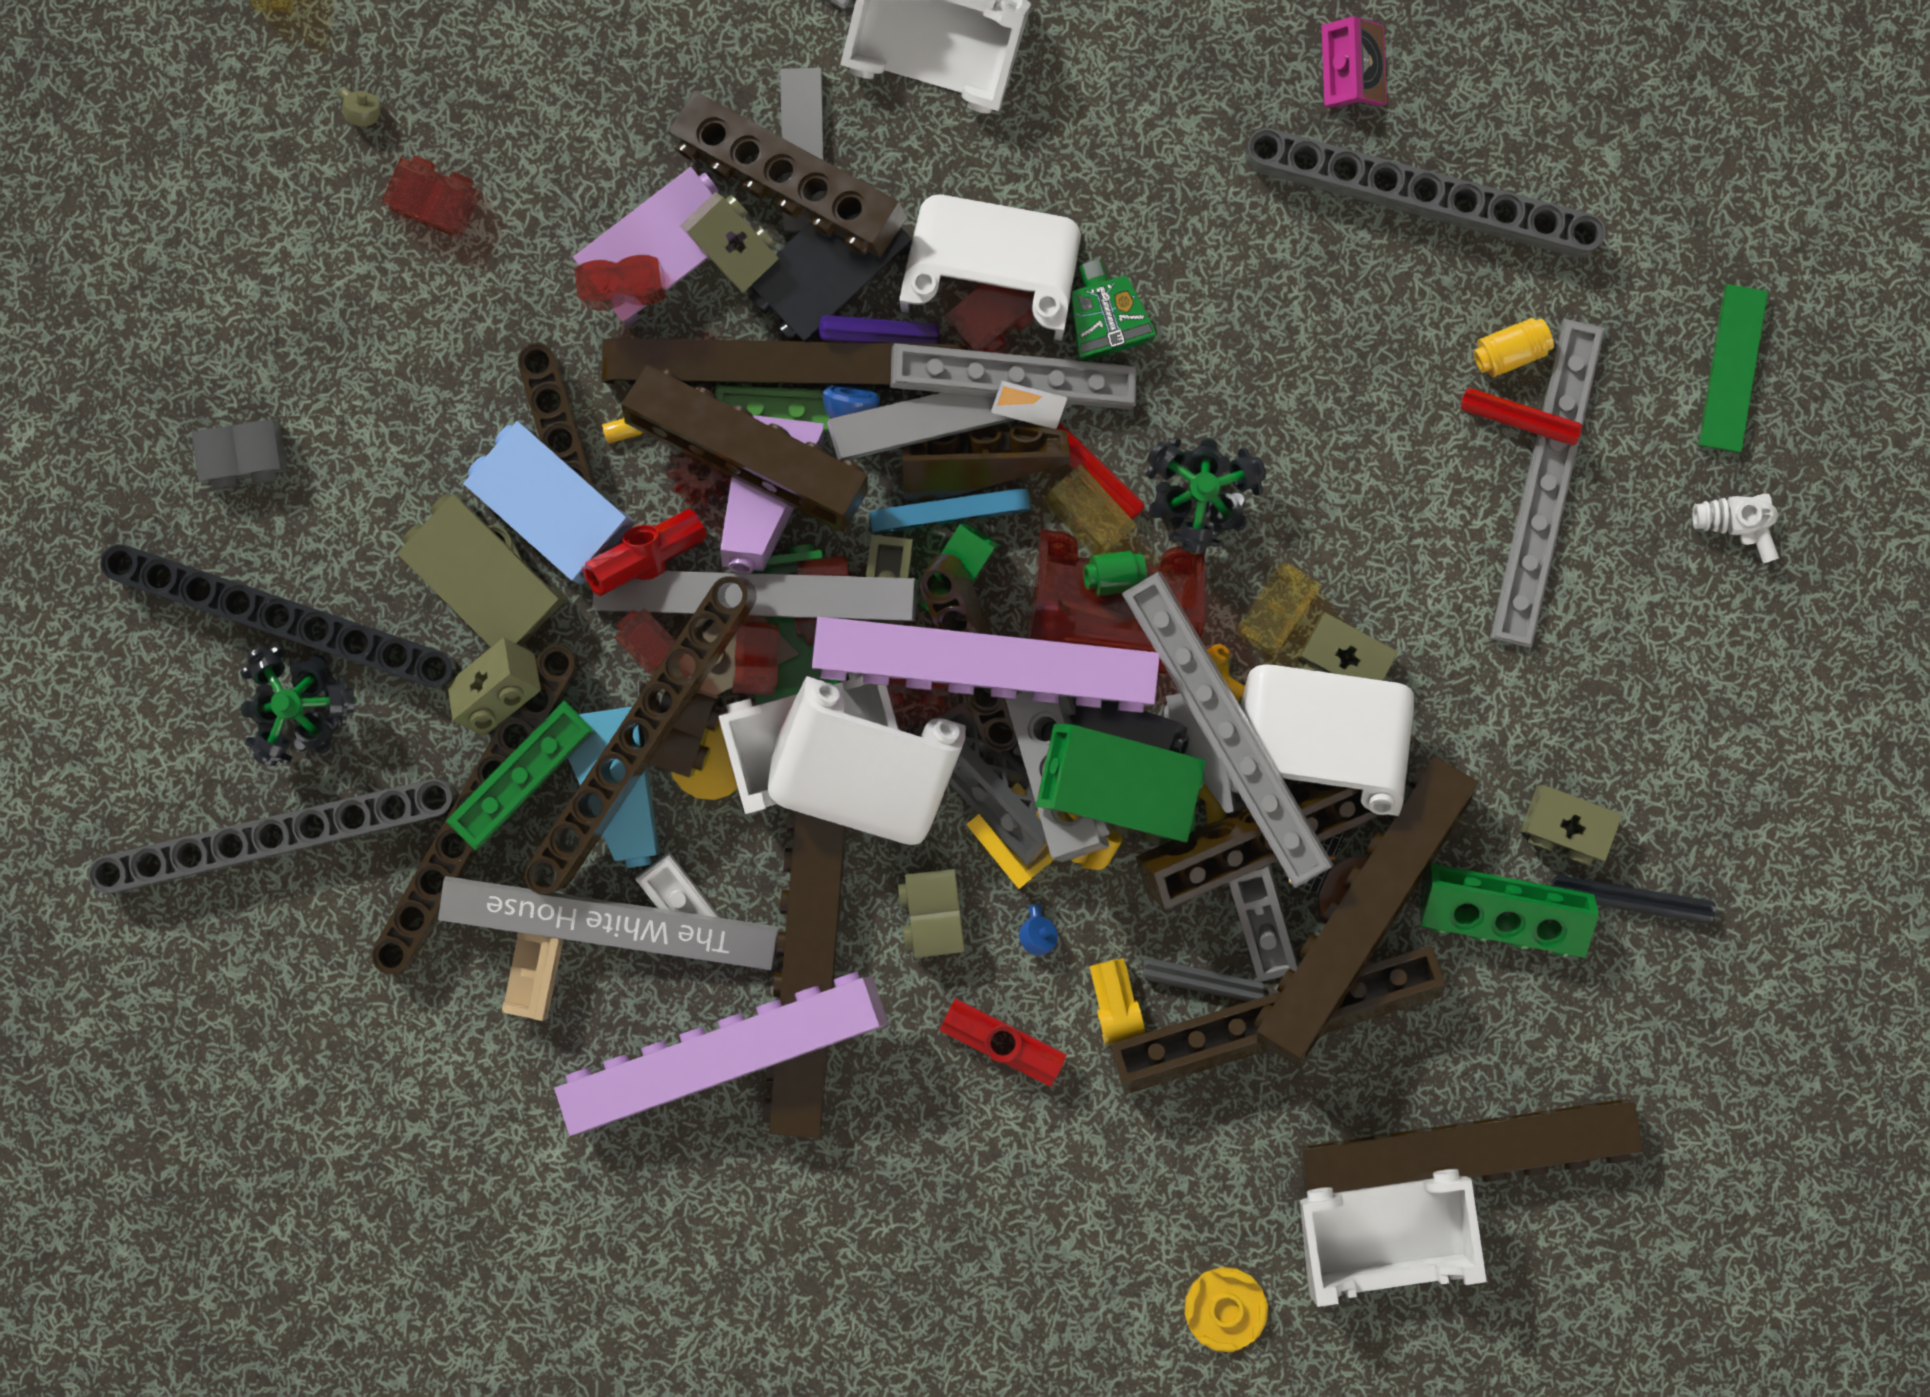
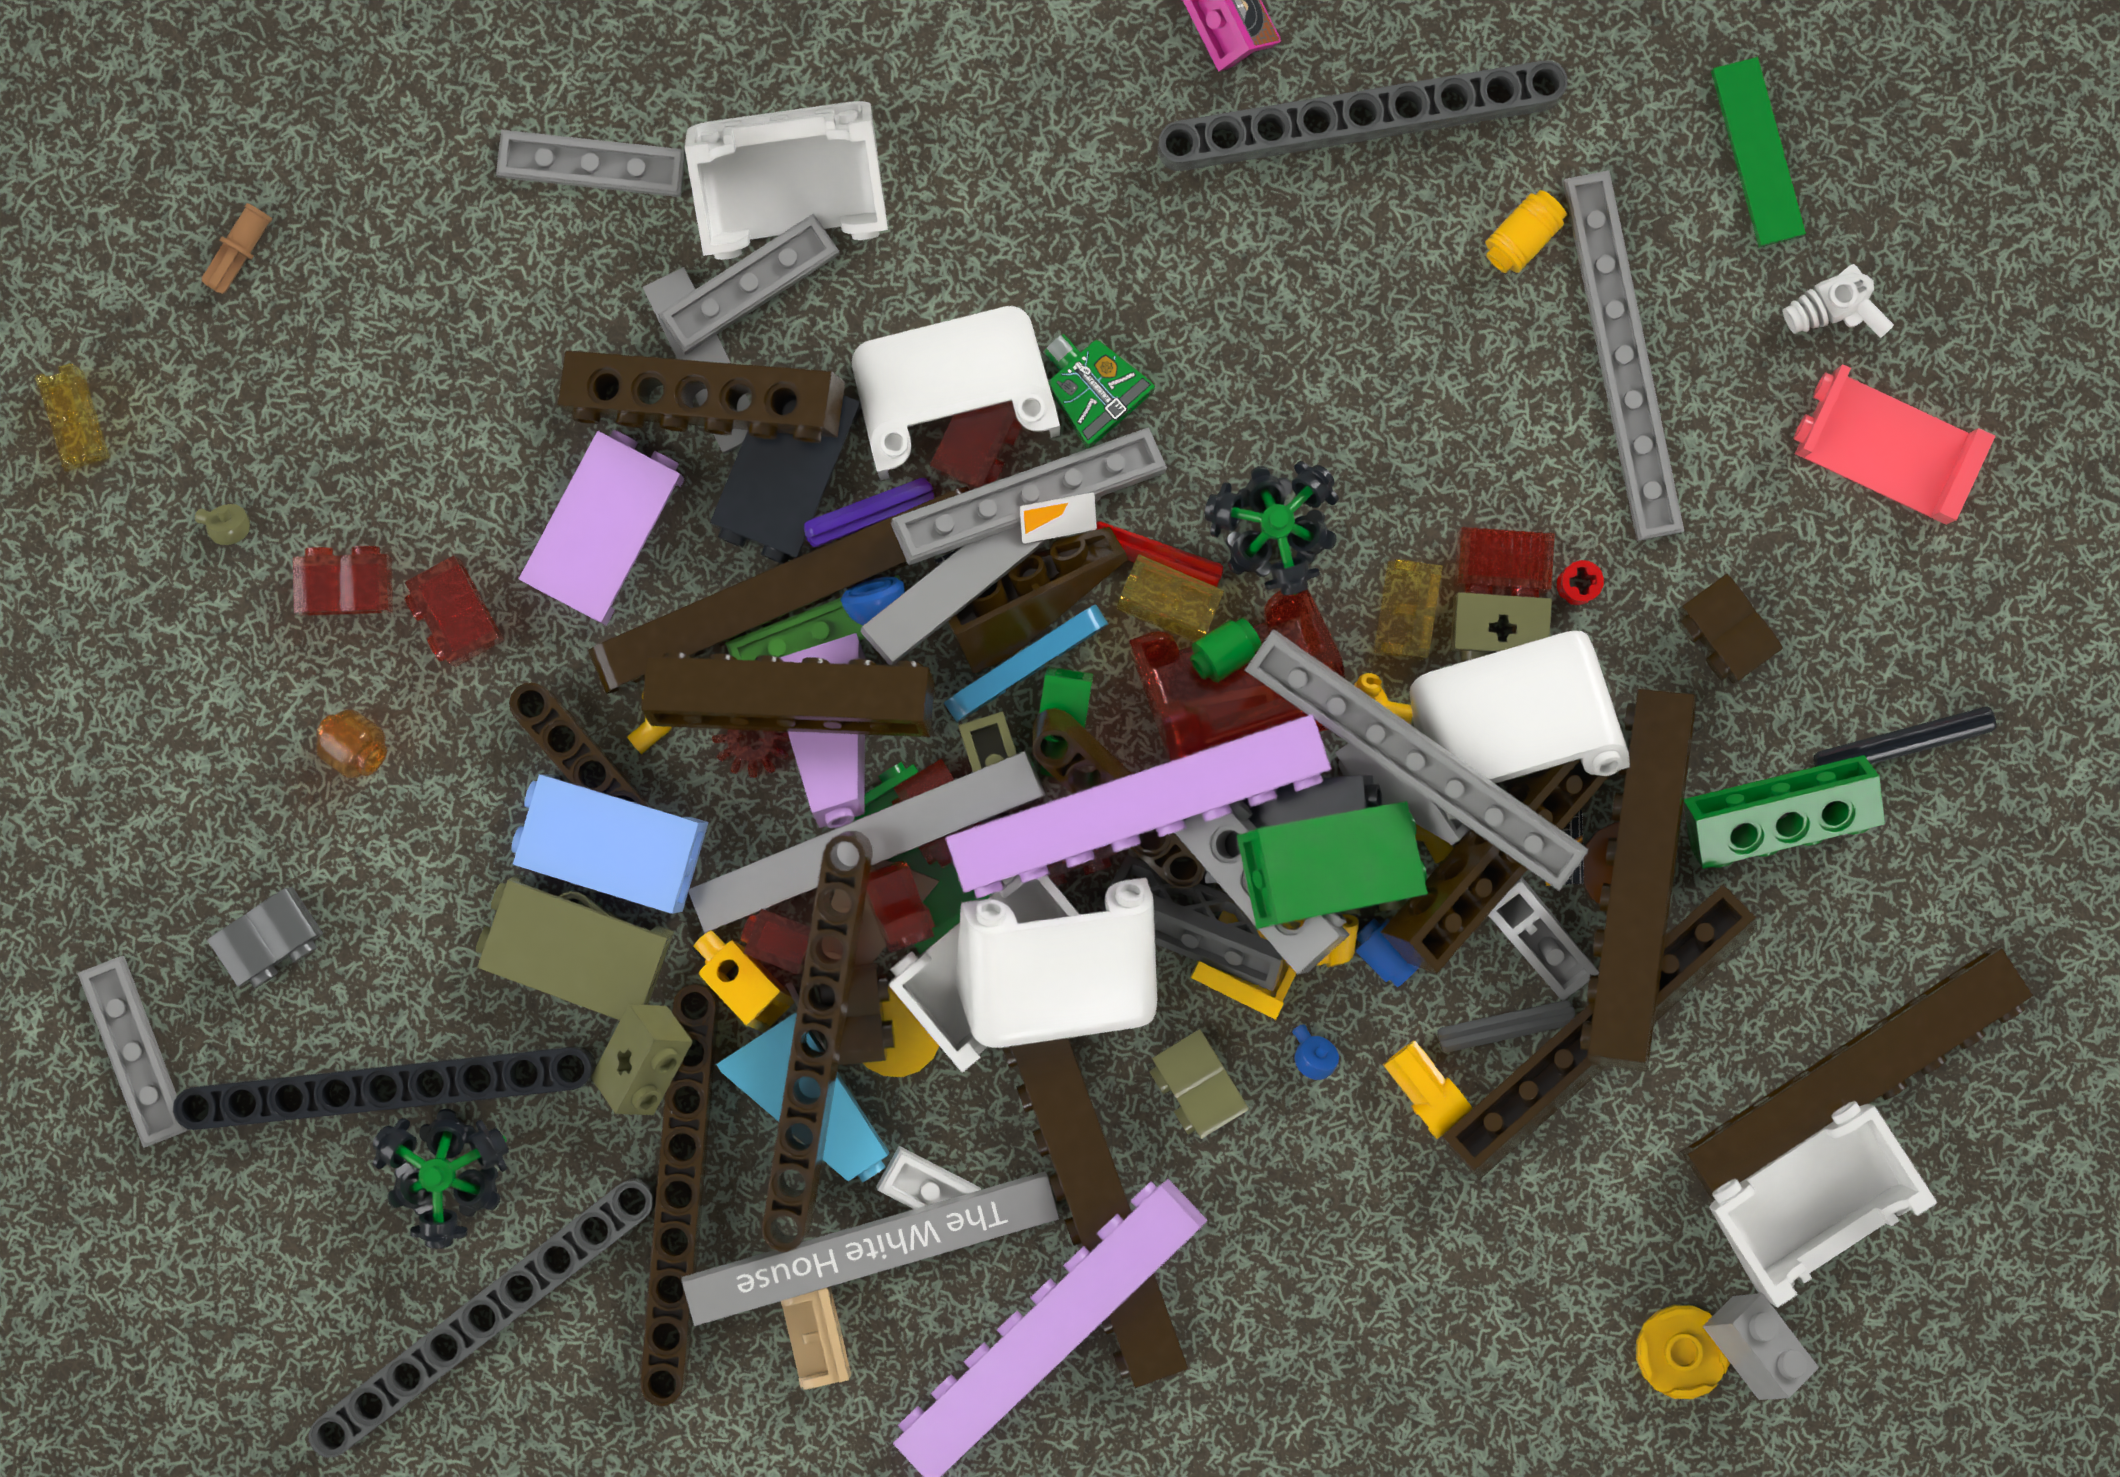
camera: 25 degrees left, 0 degrees up
green tile [446,701,595,850] -> none
clear red brick [574,255,667,311] -> none
red piece [582,508,707,597] -> none
olive brick [680,192,779,293] -> none
red piece [939,998,1067,1087] -> none
red axle [1461,388,1582,446] -> none
olive brick [1520,785,1623,866] -> none
none -> light grey tile [77,956,190,1148]
none -> clear orange head [316,709,387,778]
none -> clear red brick [404,555,505,667]
none -> light grey tile [658,213,839,355]
none -> yellow torso [692,930,795,1033]
none -> blue brick [1355,918,1419,987]
none -> clear red brick [1454,527,1555,598]
none -> red bush [1556,560,1604,605]
none -> dark brown brick [1677,573,1783,684]
none -> light grey brick [1703,1293,1819,1400]
none -> coral panel [1793,364,1995,525]

